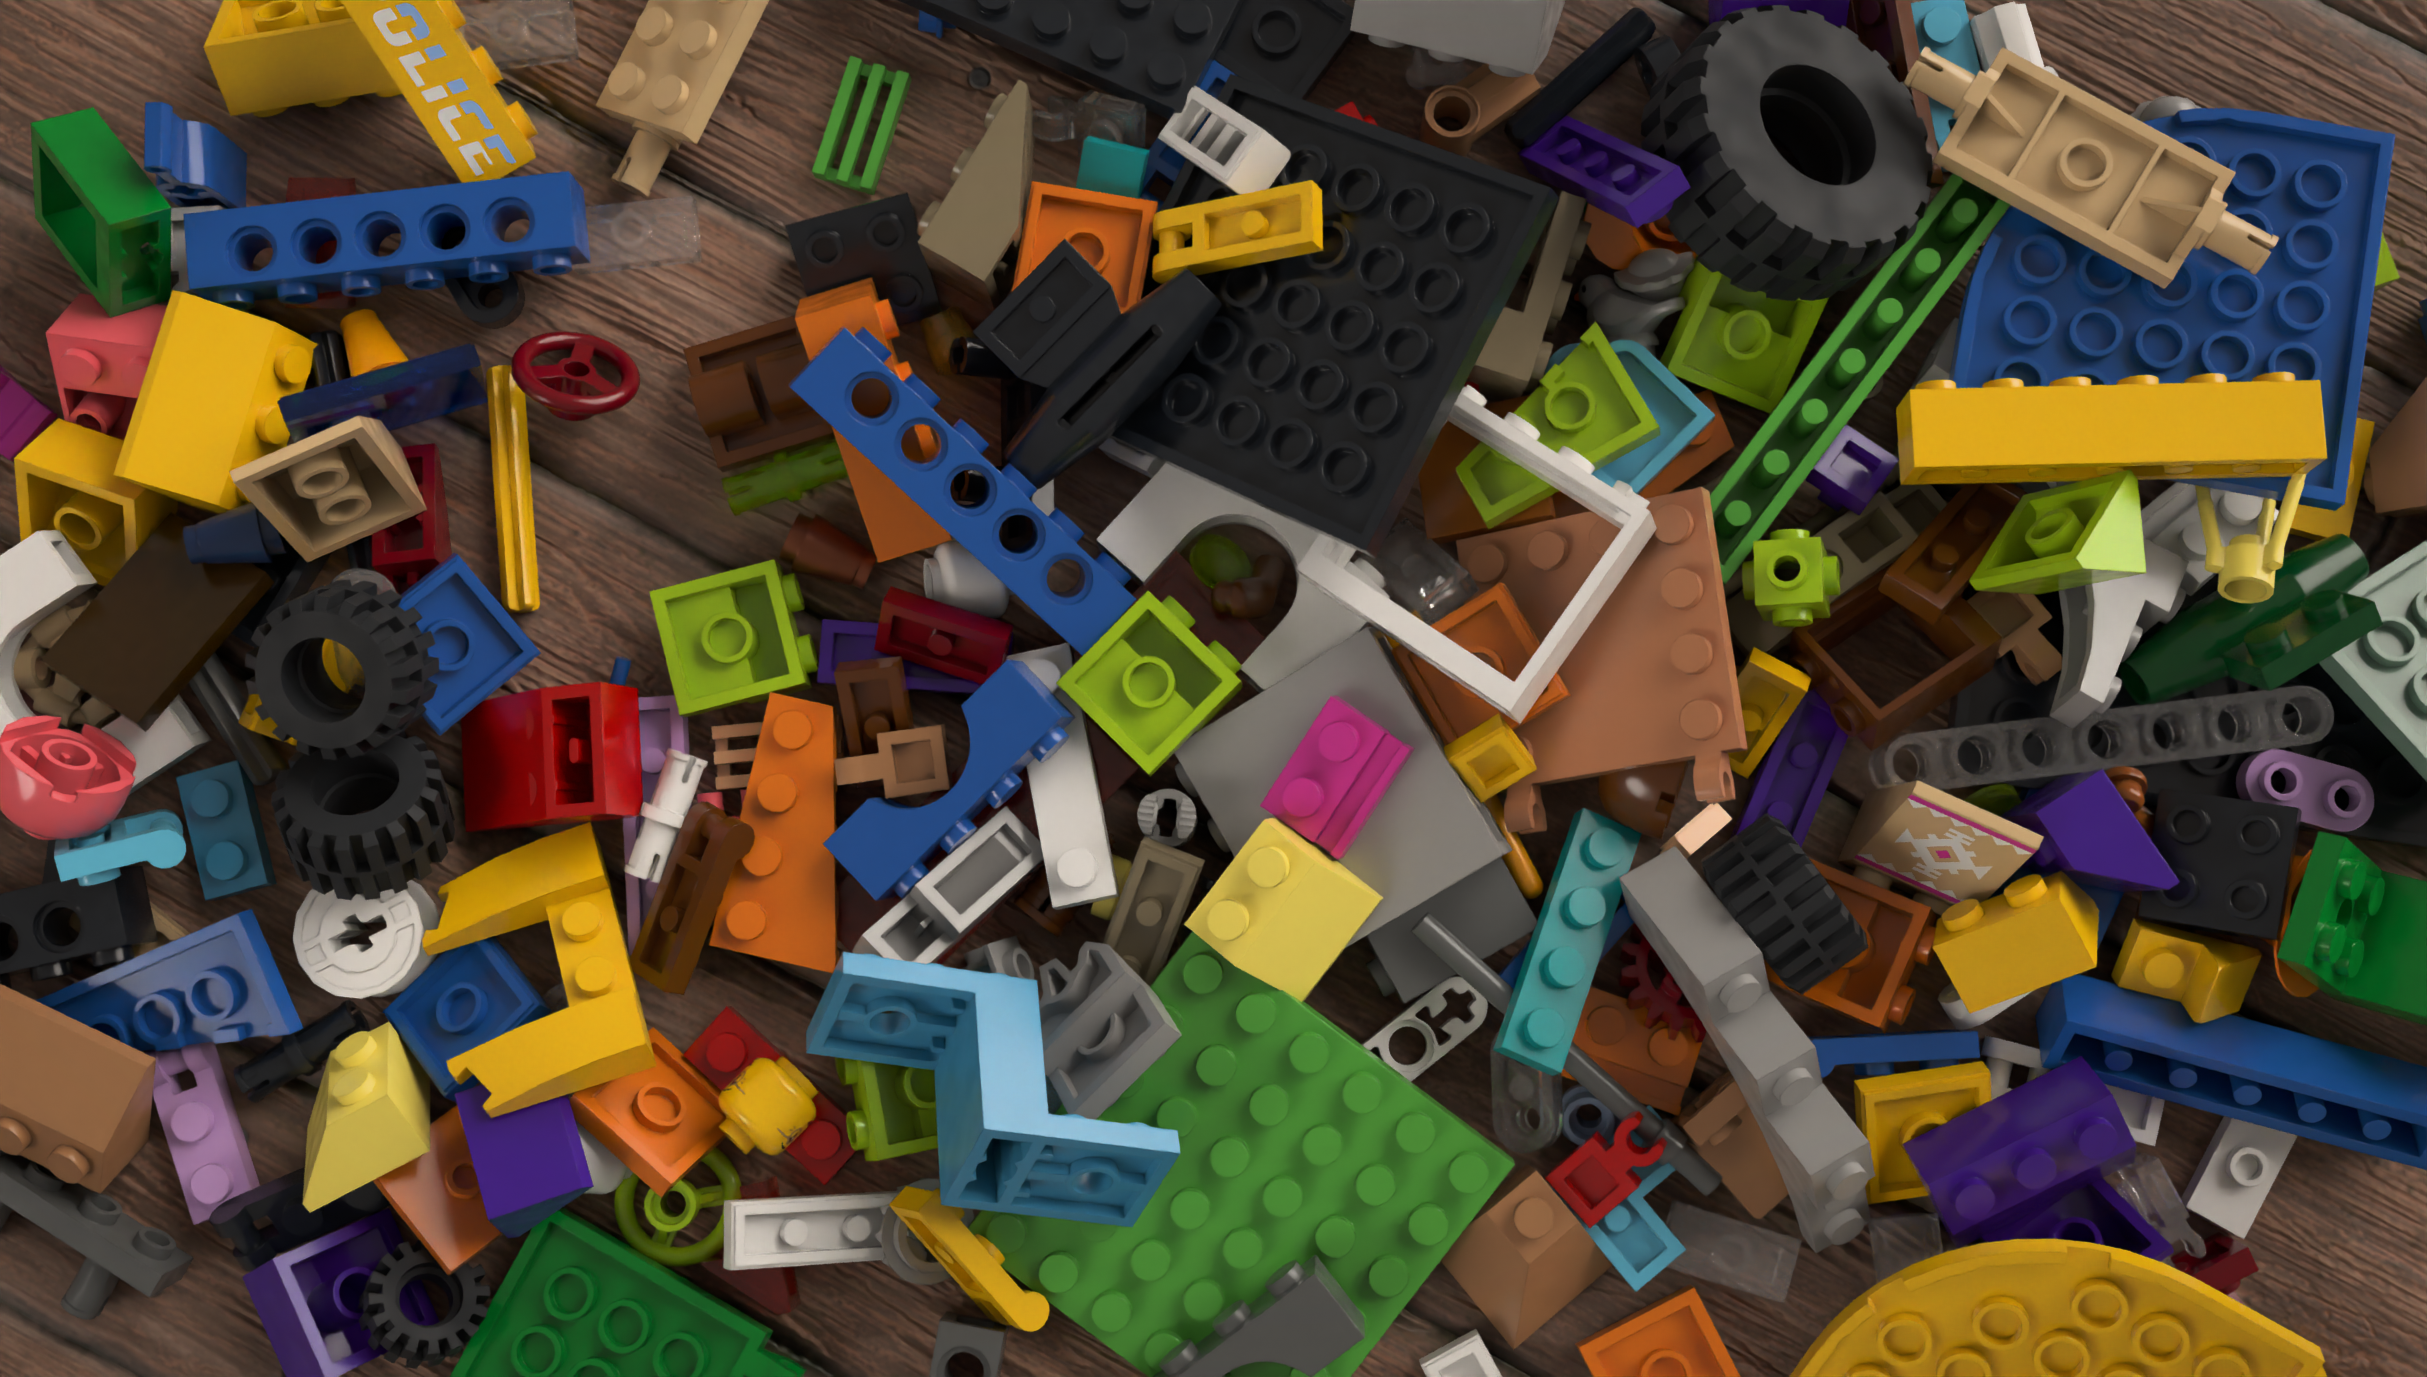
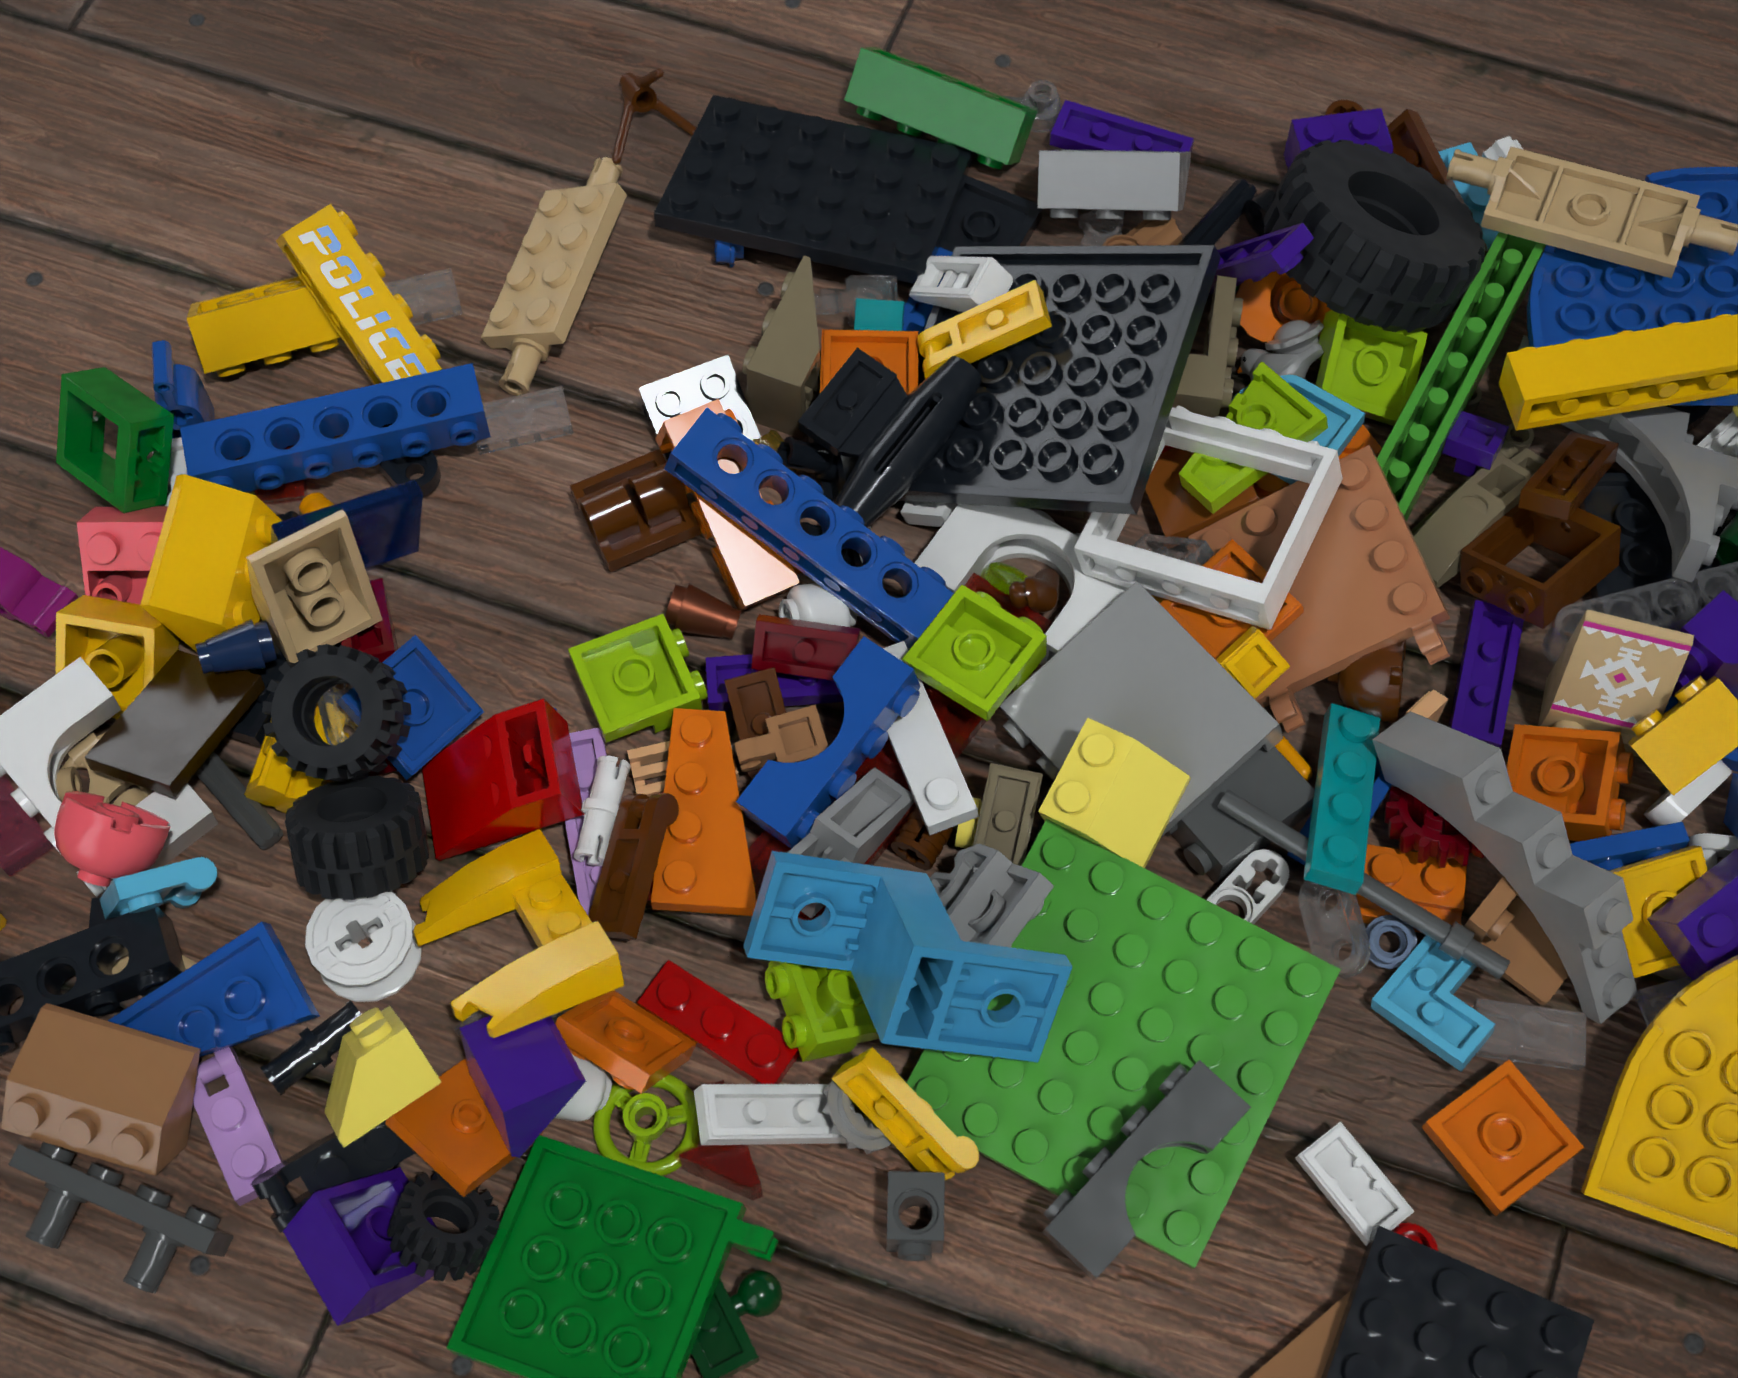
camera: 10 degrees left, 20 degrees down
dark azure plate [176,760,277,901] -> none
blue plate [383,936,552,1103] -> none
yellow axle [486,365,540,613] -> none
dark red piece [511,331,640,421] -> none
yellow head [718,1056,818,1155] -> none
clear neon green pin [721,439,849,517] -> none
bright green tile [812,56,912,195] -> none
light grey hinge [1137,789,1198,848] -> none
dark pink plate [1260,695,1415,860] -> none
medium nougat slope [1441,1164,1612,1350] -> none
red plate [1545,1111,1668,1228] -> none
black tyre [1701,813,1868,995] -> none
yellow slope [1728,647,1811,779] -> none
lime brick [1742,529,1840,627] -> none
medium nougat plate [1966,591,2063,686] -> none
lime slope [1969,469,2147,595] -> none

